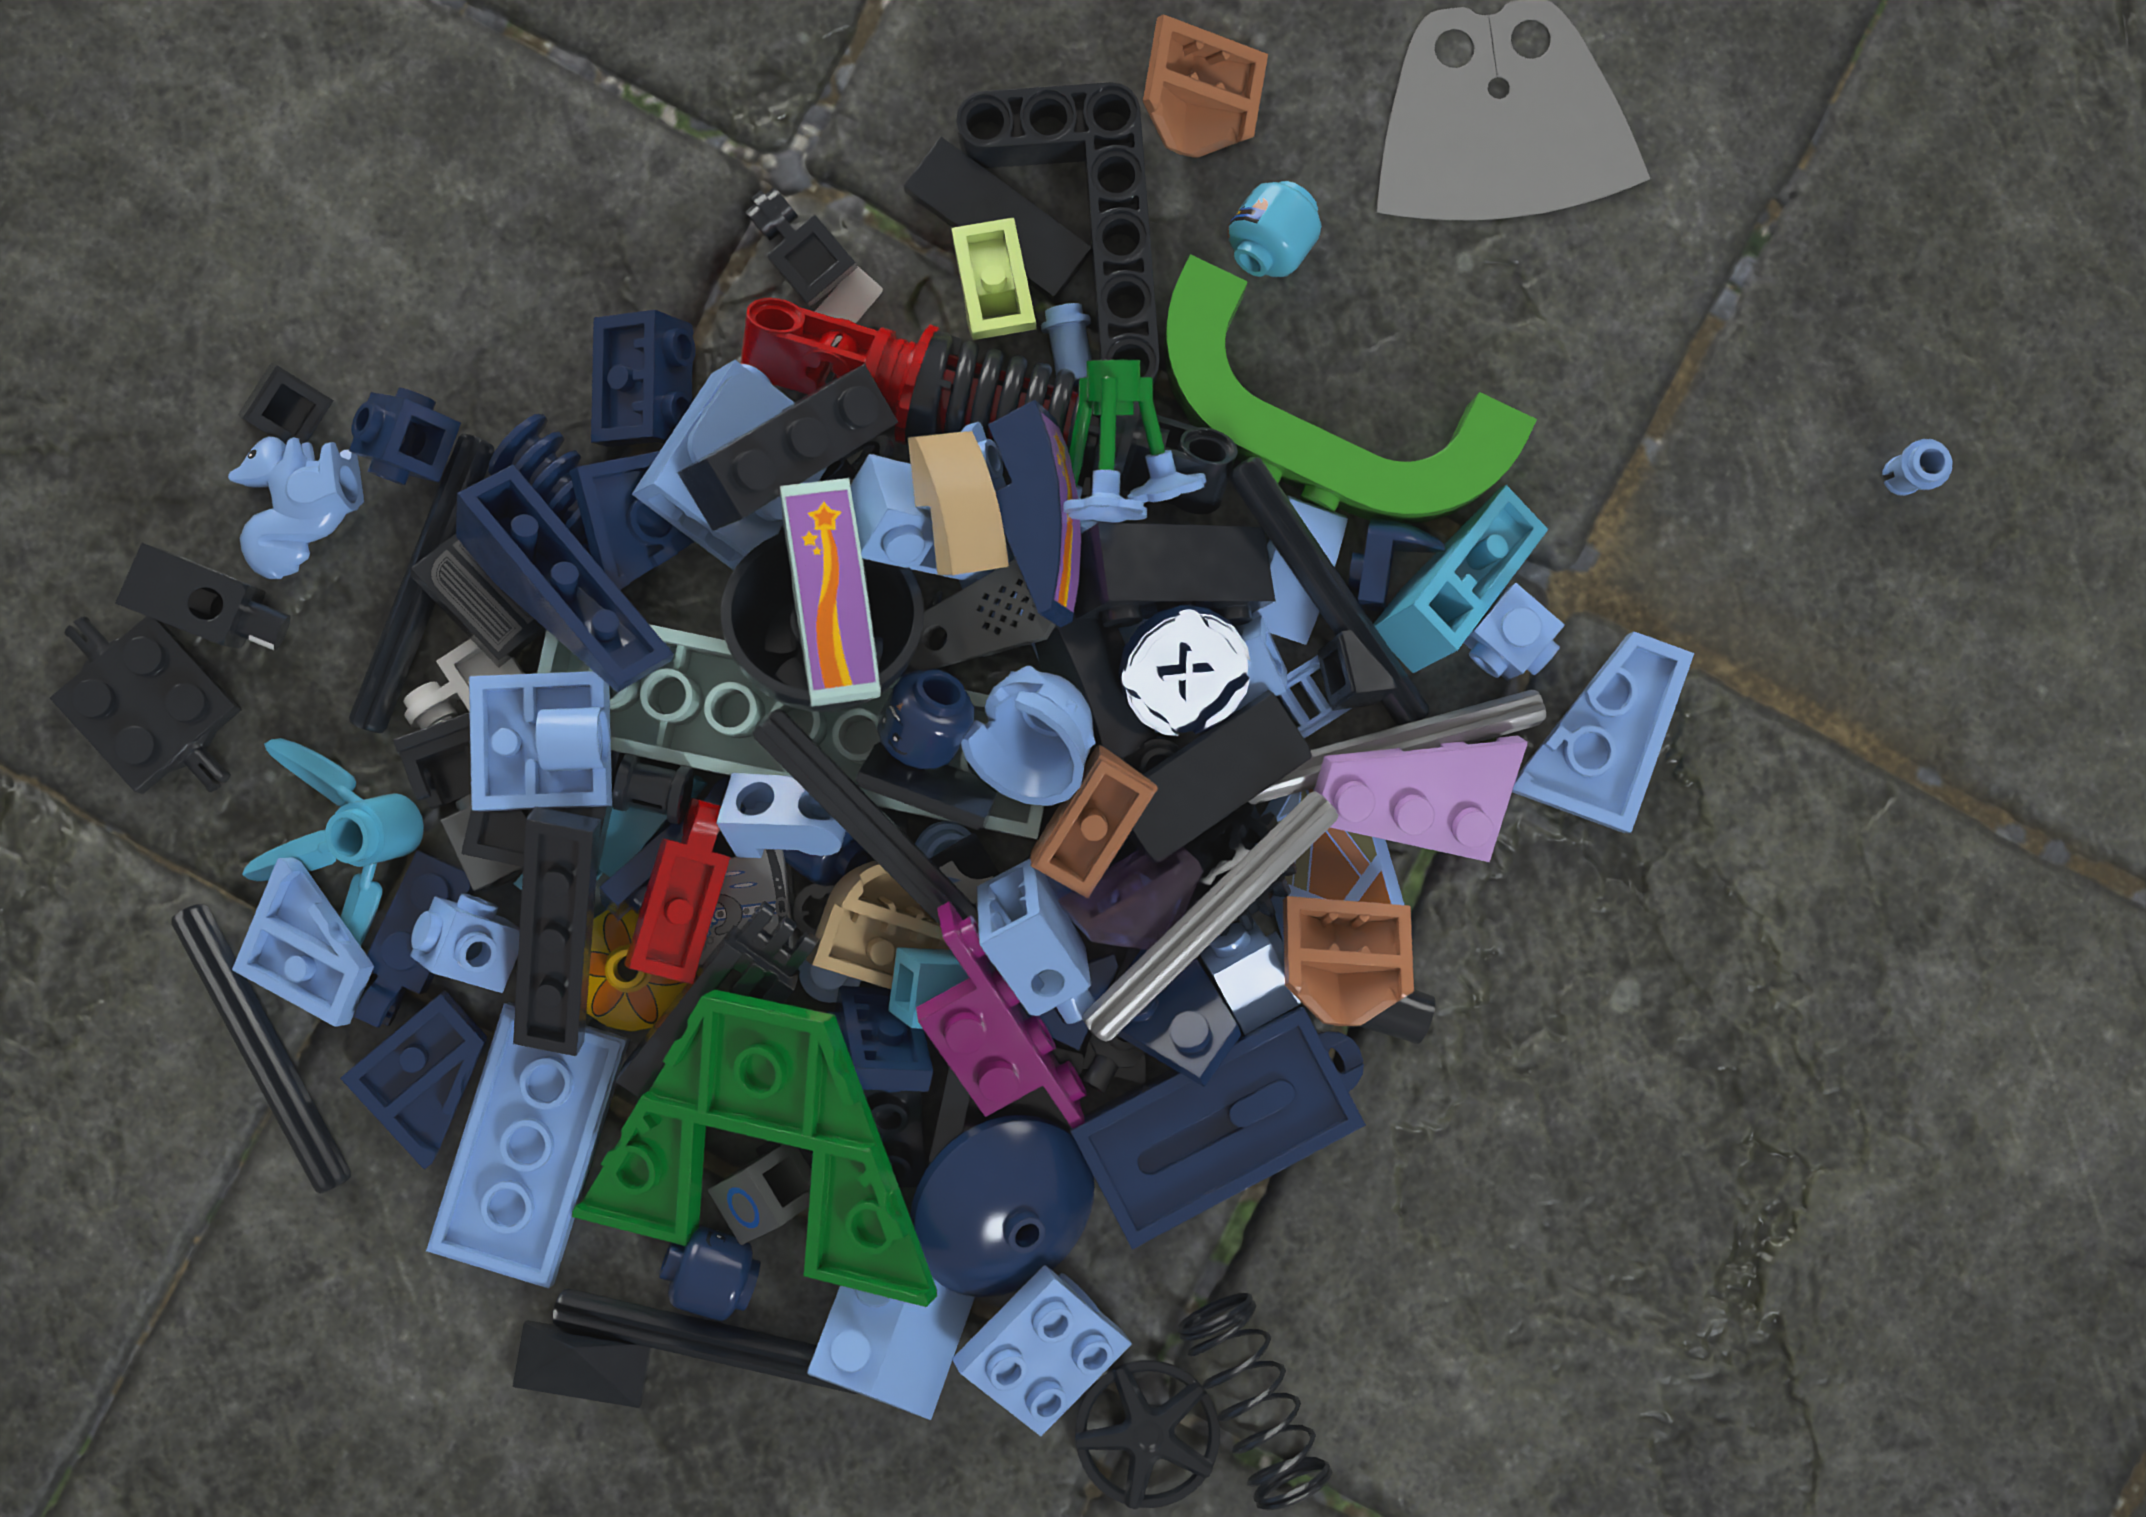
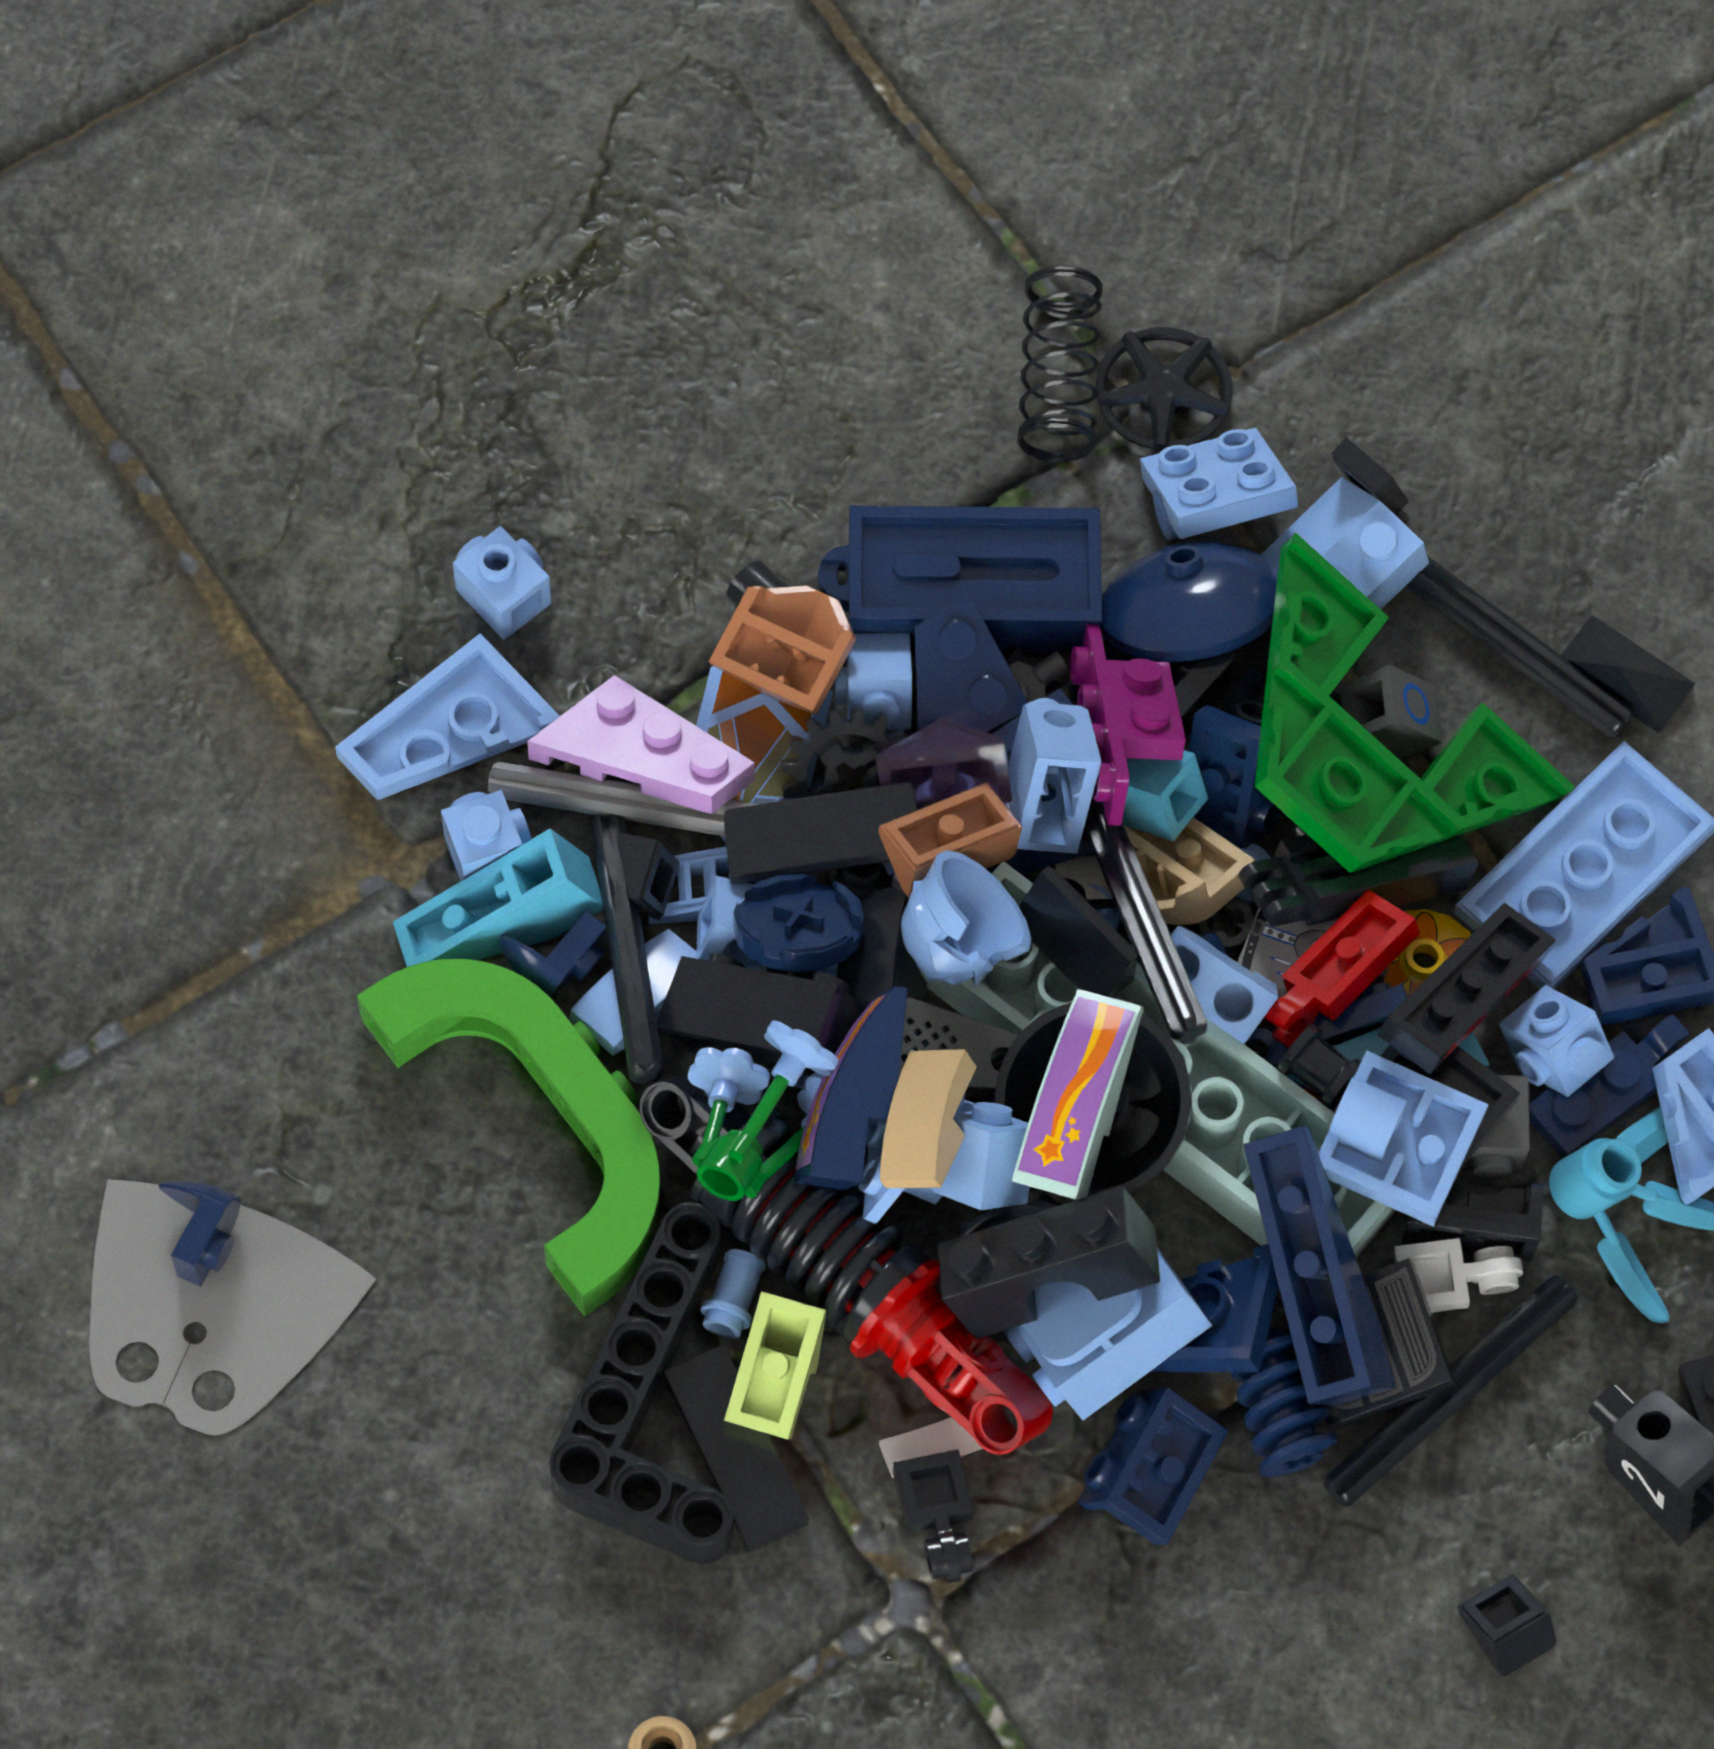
camera: 150 degrees left, 20 degrees down
light blue animal [228,436,364,579] -> none
dark blue brick [349,387,461,485] -> none
dark blue head [659,1225,761,1321] -> none
dark blue head [877,670,974,769] -> none
light grey axle [1082,791,1338,1042] -> none
nougat slope [1143,14,1268,158] -> none
medium azure head [1227,181,1322,277] -> none
light blue pin [1882,439,1952,496] -> none
none -> dark blue plate [159,1181,241,1287]
none -> light blue brick [453,526,552,640]
none -> black tile [1331,437,1409,516]

